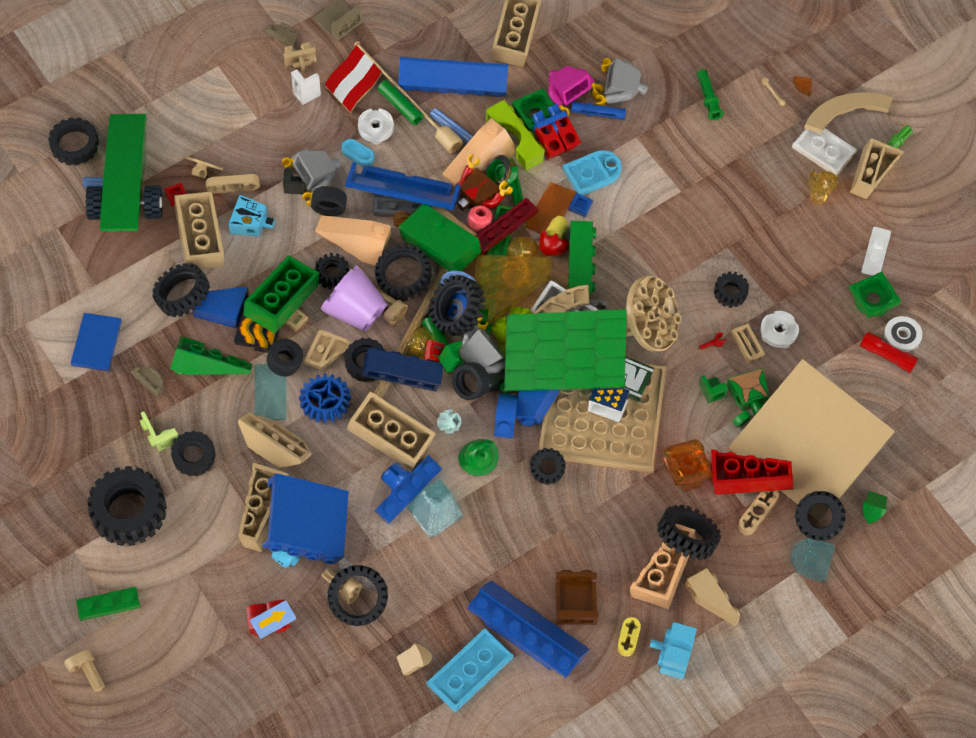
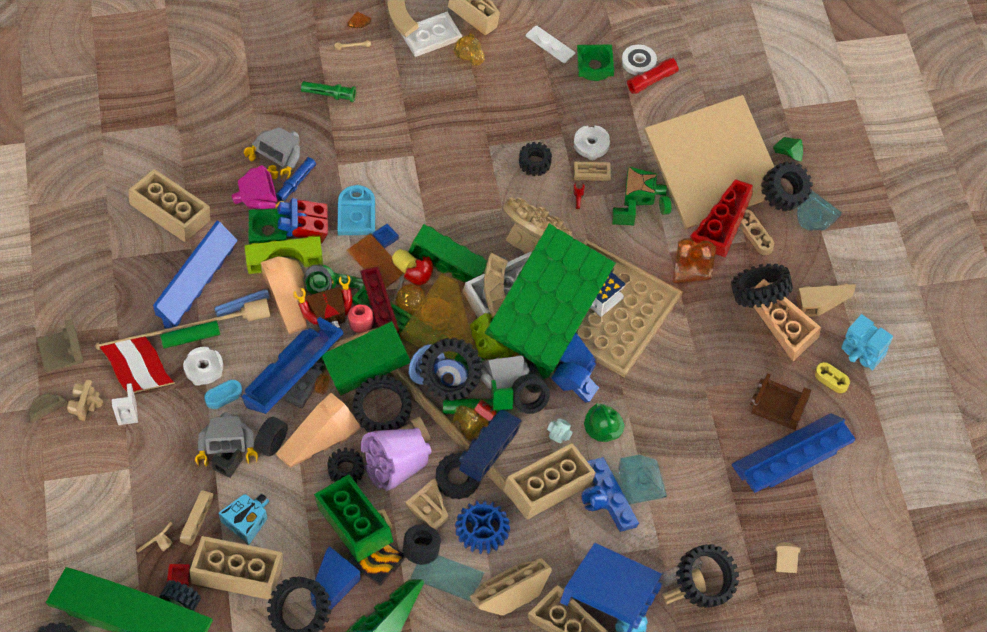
camera: 65 degrees left, 5 degrees down
medium azure tile [426,628,514,713] -> none
black tyre [530,448,566,485] -> none

